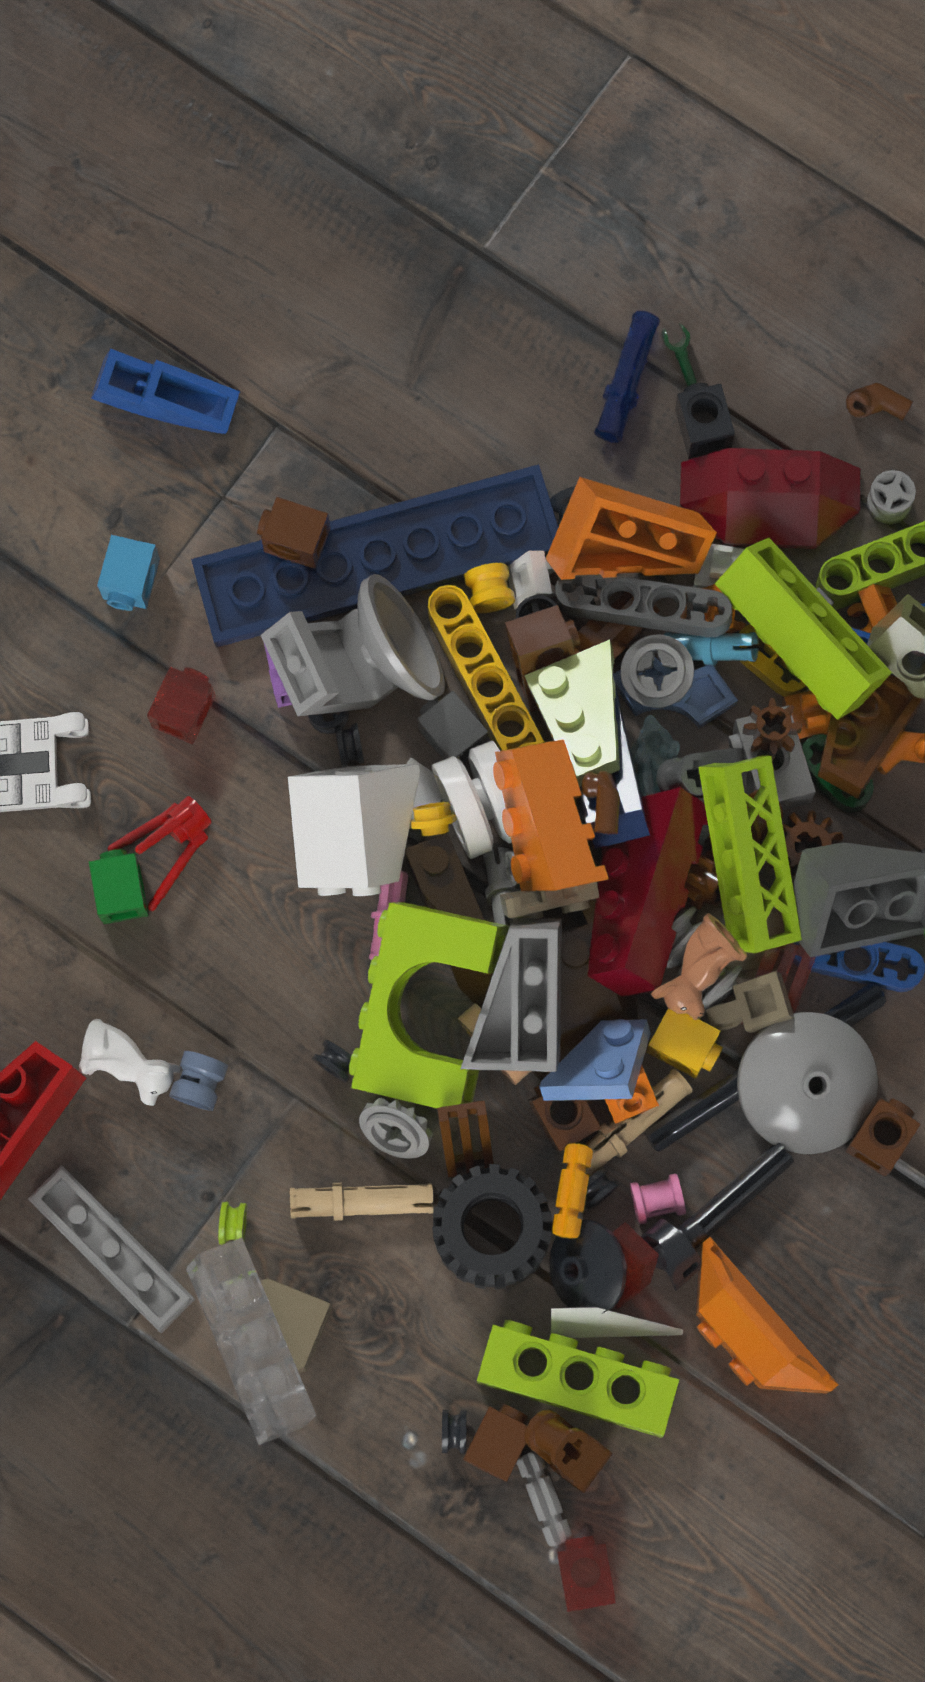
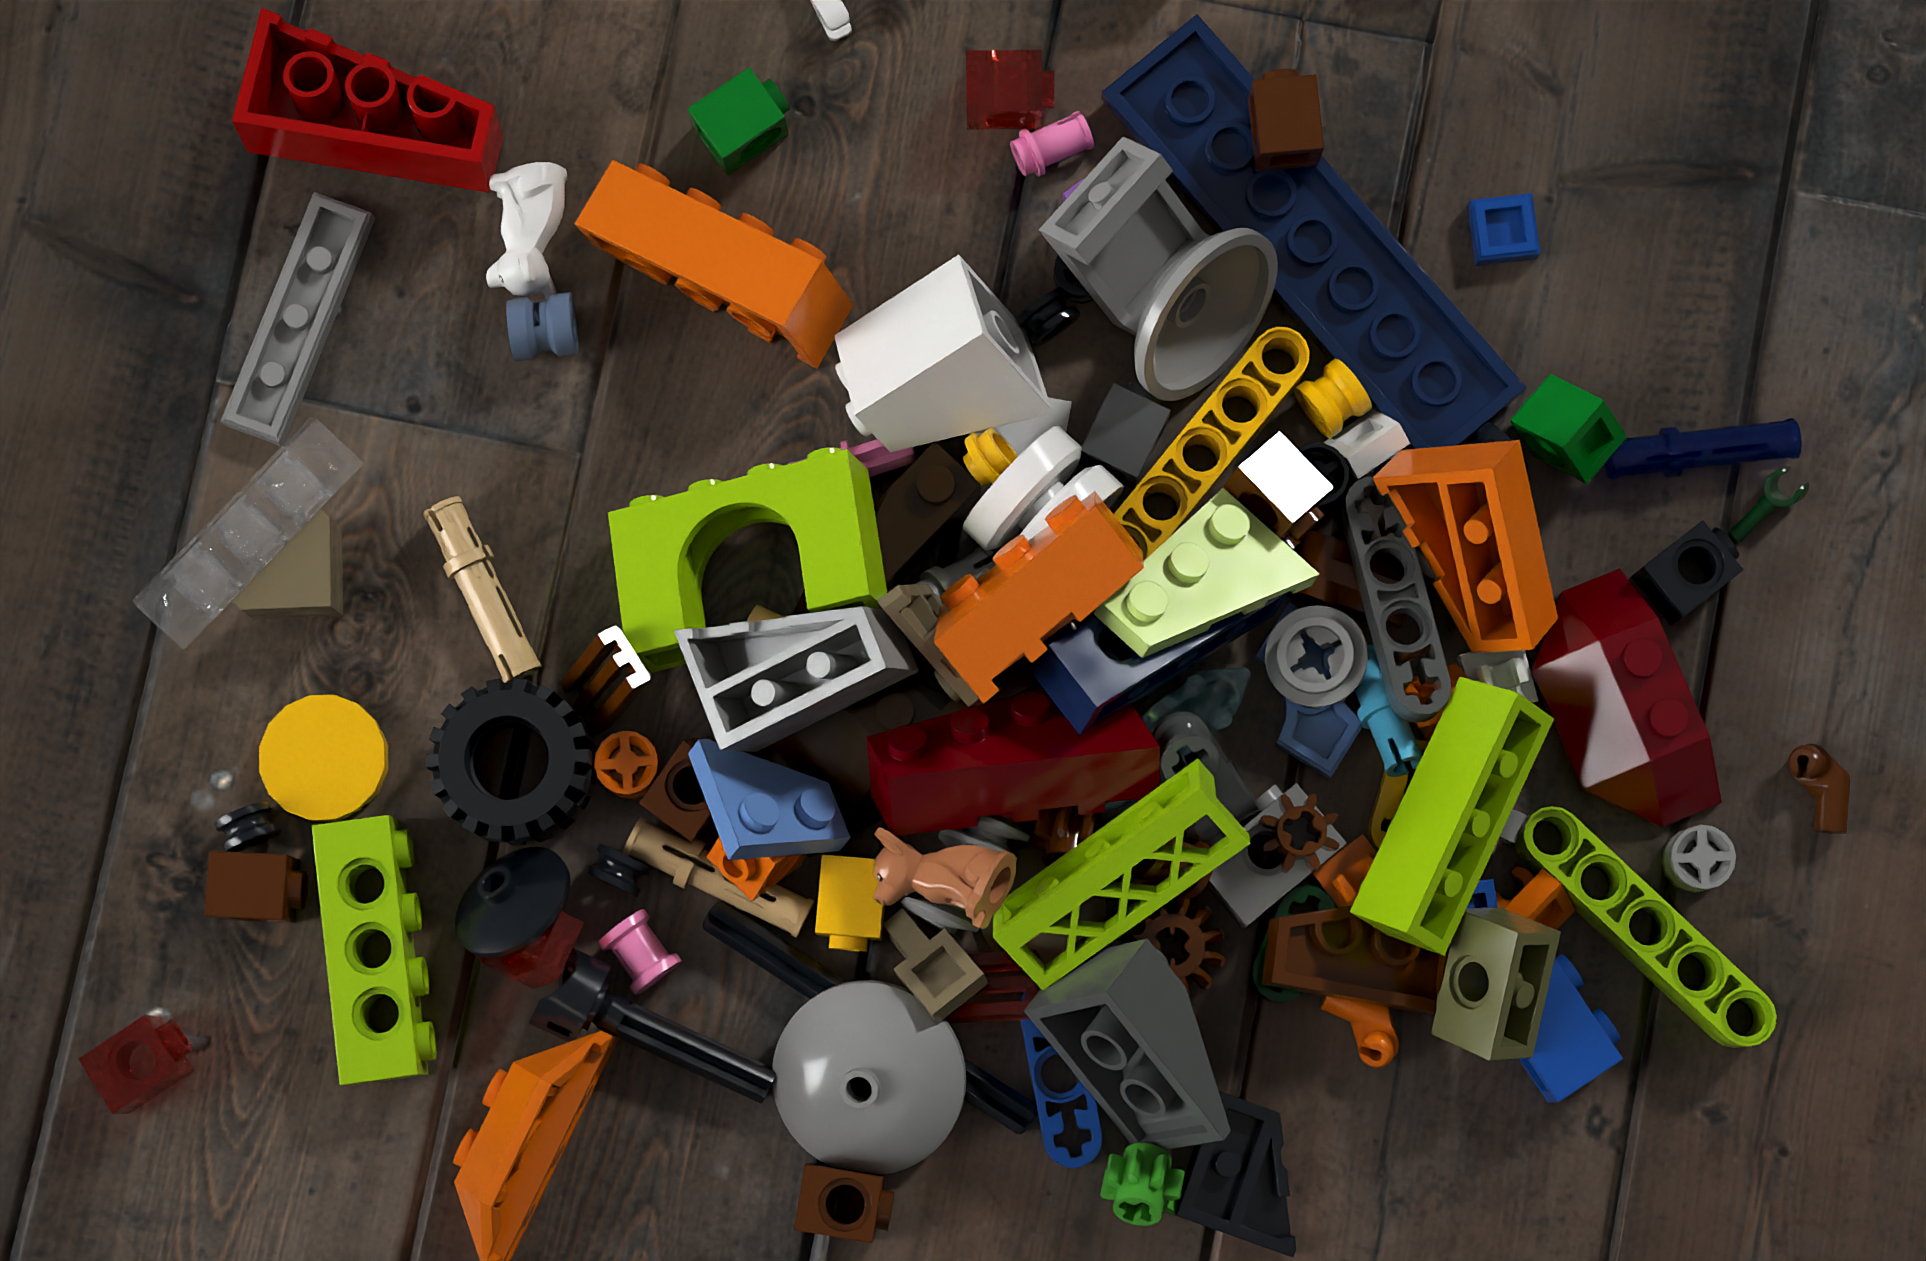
camera: 65 degrees right, 5 degrees up
red plant [108,796,212,911] -> none
lime bush [218,1202,247,1246] -> none
black bush [312,1039,352,1083] -> none
light grey gear [359,1098,433,1159] -> none
light grey axle [517,1451,572,1547] -> none
reddish brown piece [524,1409,613,1493] -> none
light orange axle [551,1143,593,1239] -> none
white sticker [551,1307,683,1338] -> none
reddish brown arm [582,770,620,834] -> none
none -> yellow tile [259,695,389,822]
none -> orange wedge [574,160,854,369]
none -> orange wheel [594,731,663,799]
none -> bright pink pin [1010,111,1094,177]
none -> blue tile [1467,193,1541,266]
none -> green brick [1510,374,1627,484]

